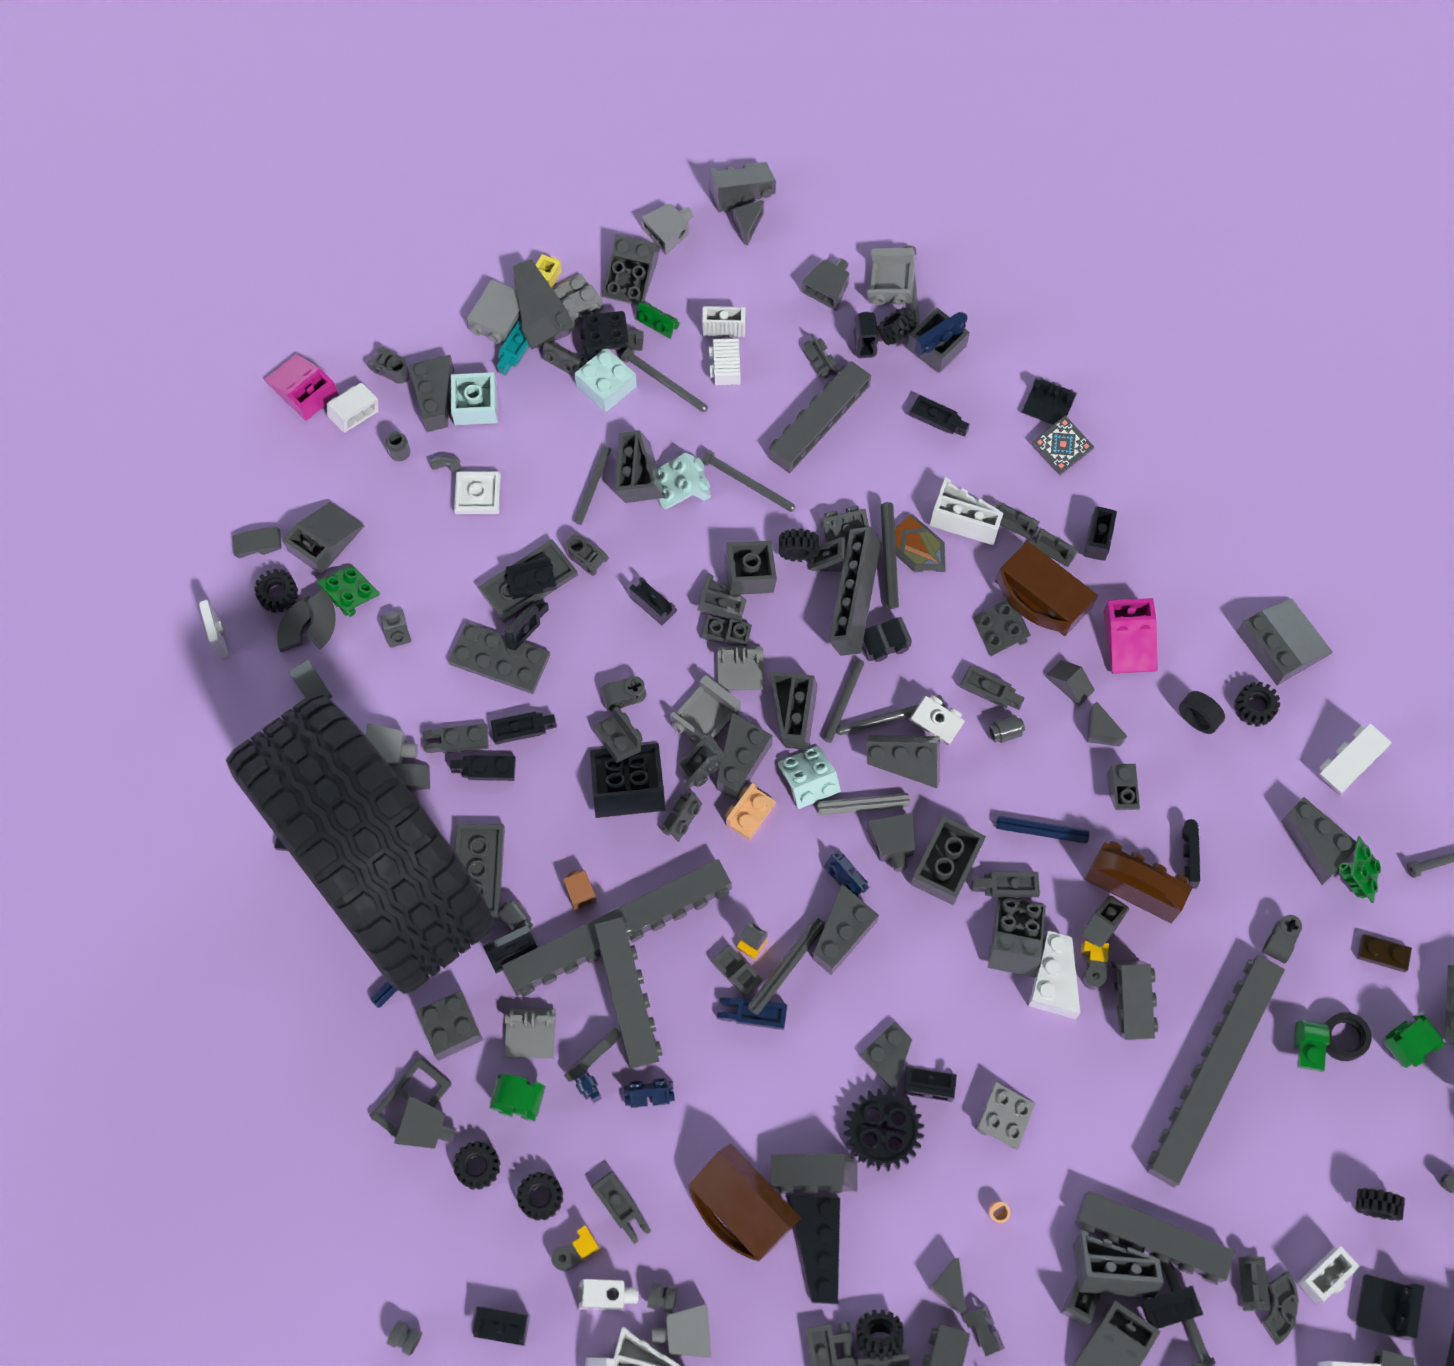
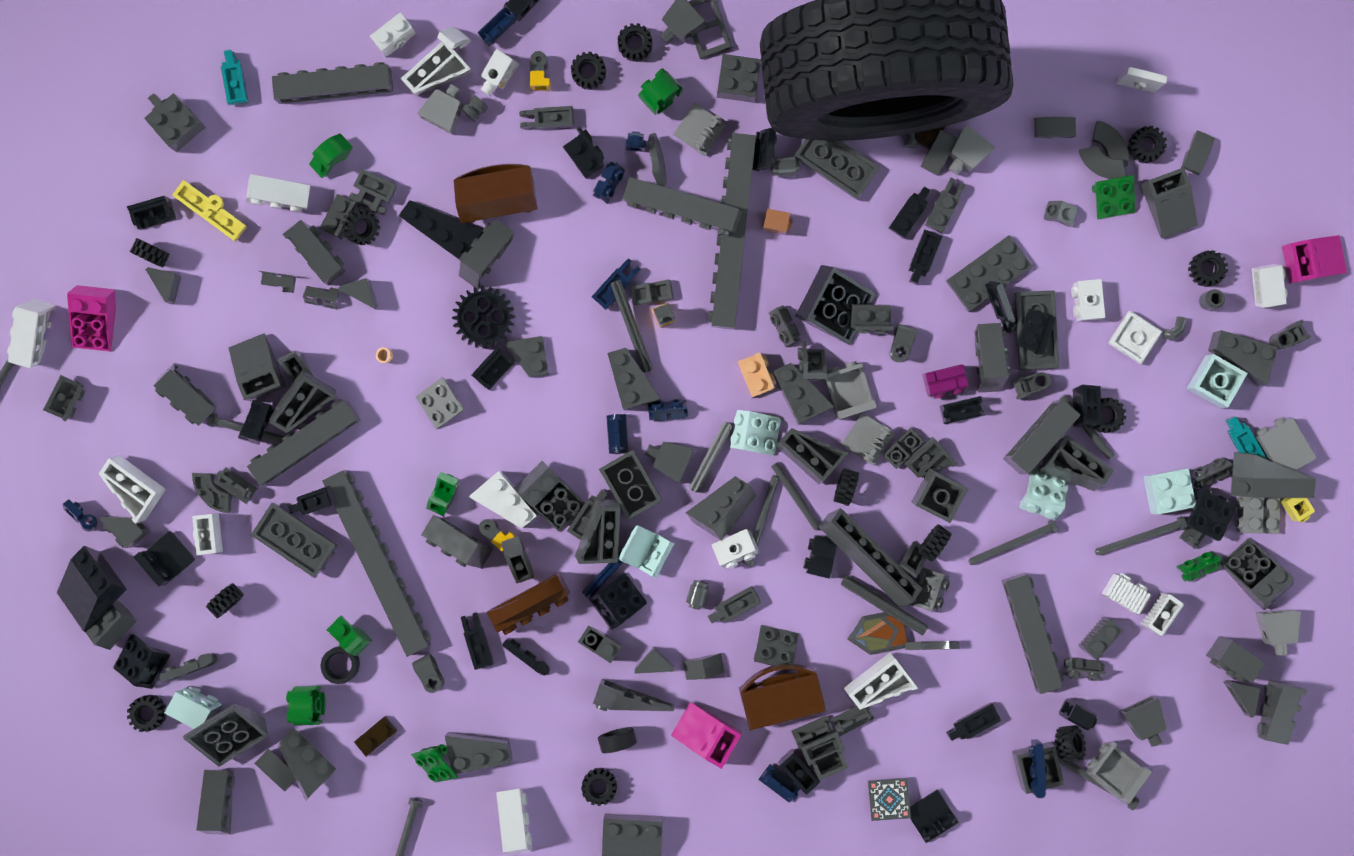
camera: 125 degrees right, 20 degrees up
none -> dark grey piece [251,503,337,578]
none -> black hinge [288,486,336,515]
none -> green brick [426,472,459,517]
none -> black hinge [461,612,494,670]
none -> dark blue hinge [477,6,517,46]
none -> black bracket [563,127,605,179]
none -> dark grey wedge [575,499,621,564]
none -> black bracket [589,573,647,630]
none -> dark grey wedge [593,679,675,711]
none -> dark blue hinge [606,414,628,454]
none -> light aqua bracket [619,525,674,578]
none -> dark blue hinge [758,764,800,803]
none -> dark grey plate [800,731,848,781]
none -> black tyre [833,468,859,506]
none -> dark grey tile [905,641,960,650]
none -> magenta brick [922,364,968,399]
none -> dark grey wedge [974,323,1010,393]
none -> dark grey brick [1003,399,1080,474]
none -> white brick [1071,279,1105,322]
none -> black hinge [1072,384,1102,428]
none -> dark grey brick [1078,617,1123,660]
none -> black tyre [1092,398,1126,433]
none -> black tyre [1188,250,1228,287]
none -> dark grey brick [1206,637,1265,683]

